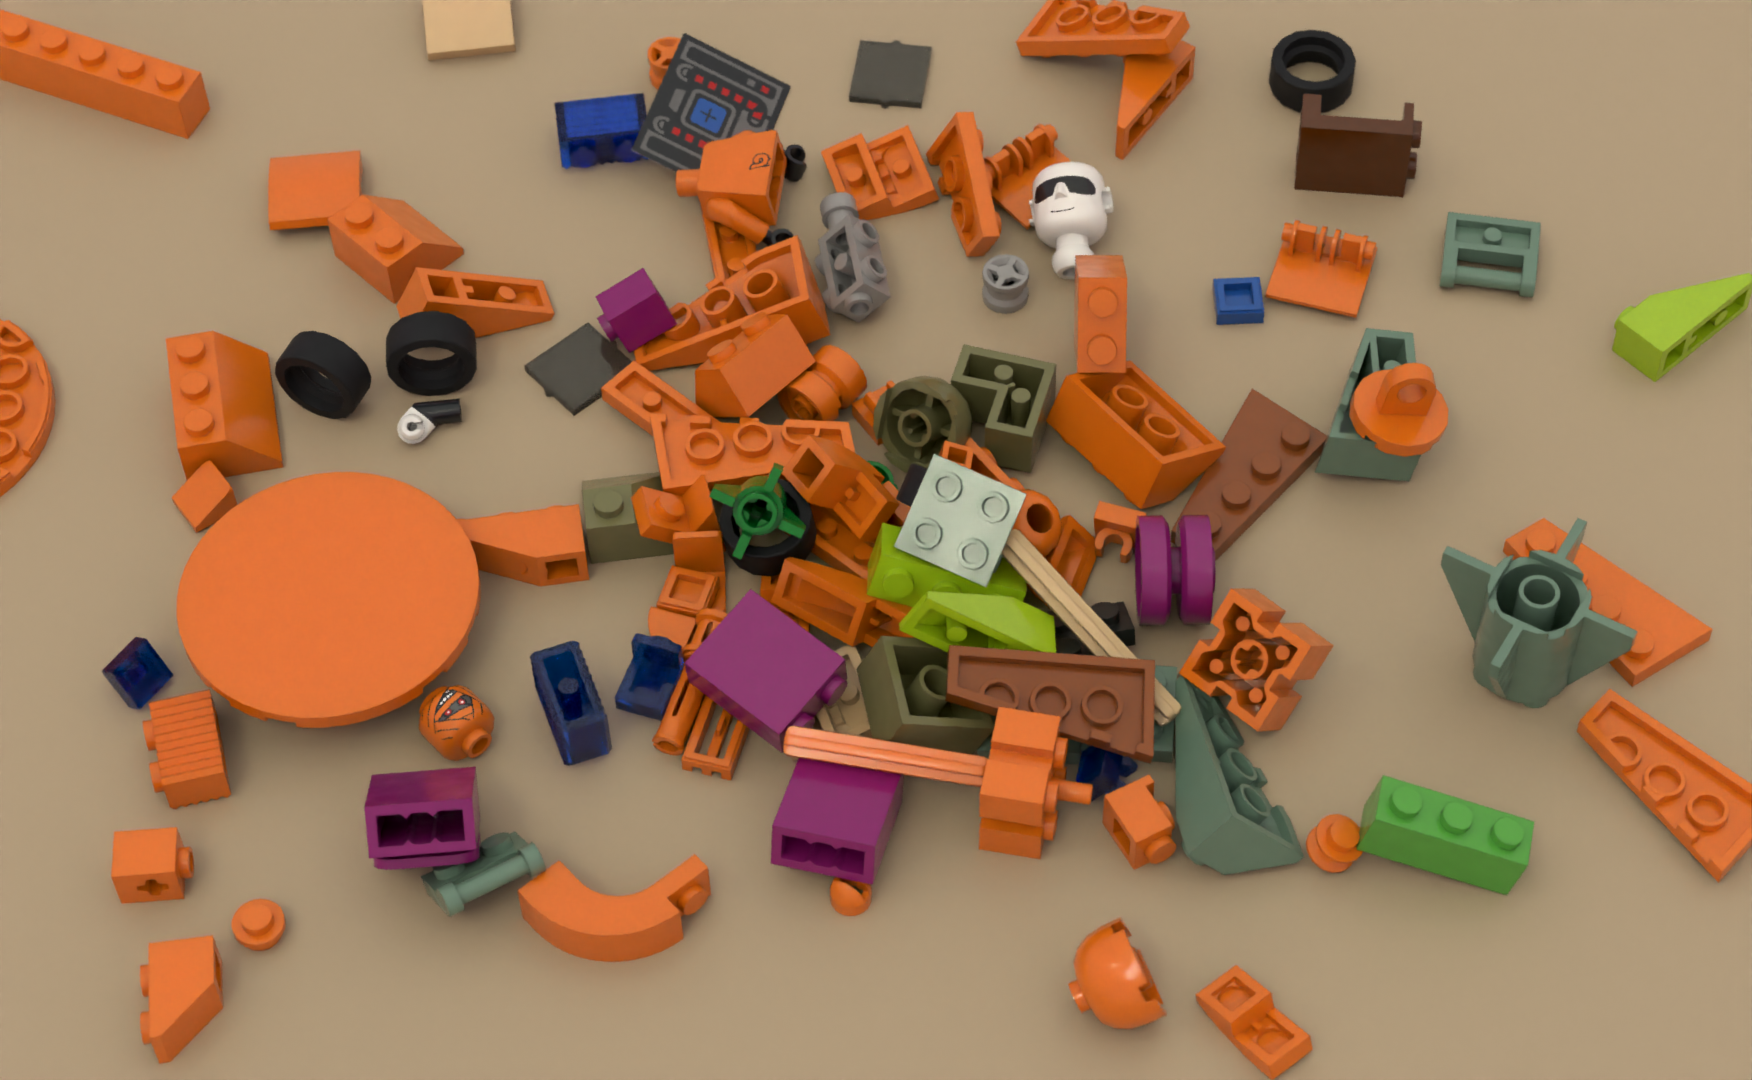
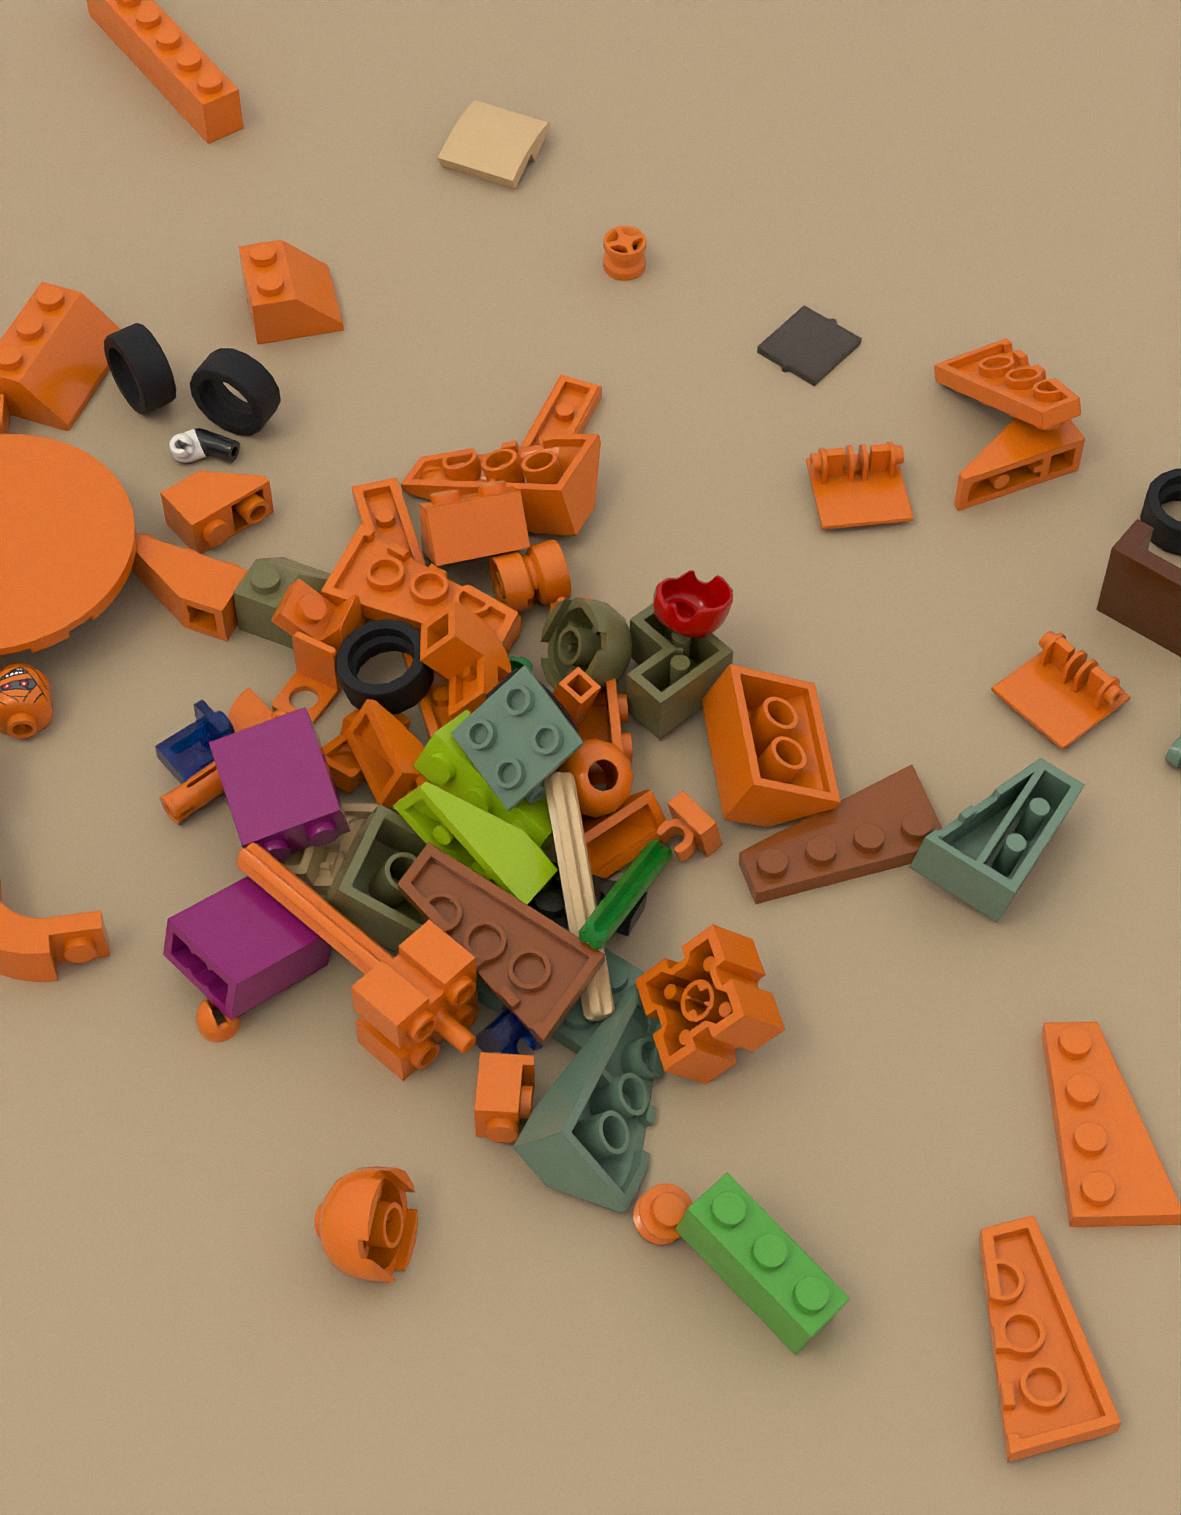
camera: 30 degrees right, 0 degrees up
orange slope [268,150,363,230] -> none
orange slope [396,267,555,338] -> none
clear smoke piece [524,323,632,416] -> none
clear blue brick [530,640,612,766] -> none
clear blue brick [554,93,648,169] -> none
magenta brick [595,268,677,353] -> none
black sticker [632,33,790,172] -> none
orange tile [656,565,720,618] -> none
orange torso [675,130,807,248] -> none
orange tile [681,695,750,781] -> none
green brick [709,463,806,560] -> none
light grey brick [815,192,891,323] -> none
orange slope [821,125,940,220] -> none
orange wing [926,112,1002,257] -> none
light grey wheel [982,254,1029,314] -> none
white piece [1029,162,1113,280] -> none
orange brick [1074,255,1127,373] -> none
magenta wheel [1135,515,1216,626] -> none
orange slope [1196,965,1313,1080] -> none
blue tile [1212,277,1264,325] -> none
orange tile [1349,363,1448,457] -> none
sand green brick [1441,518,1638,708] -> none
none -> orange slope [160,471,274,554]
none -> green axle [579,839,672,950]
none -> red hair [653,570,733,638]

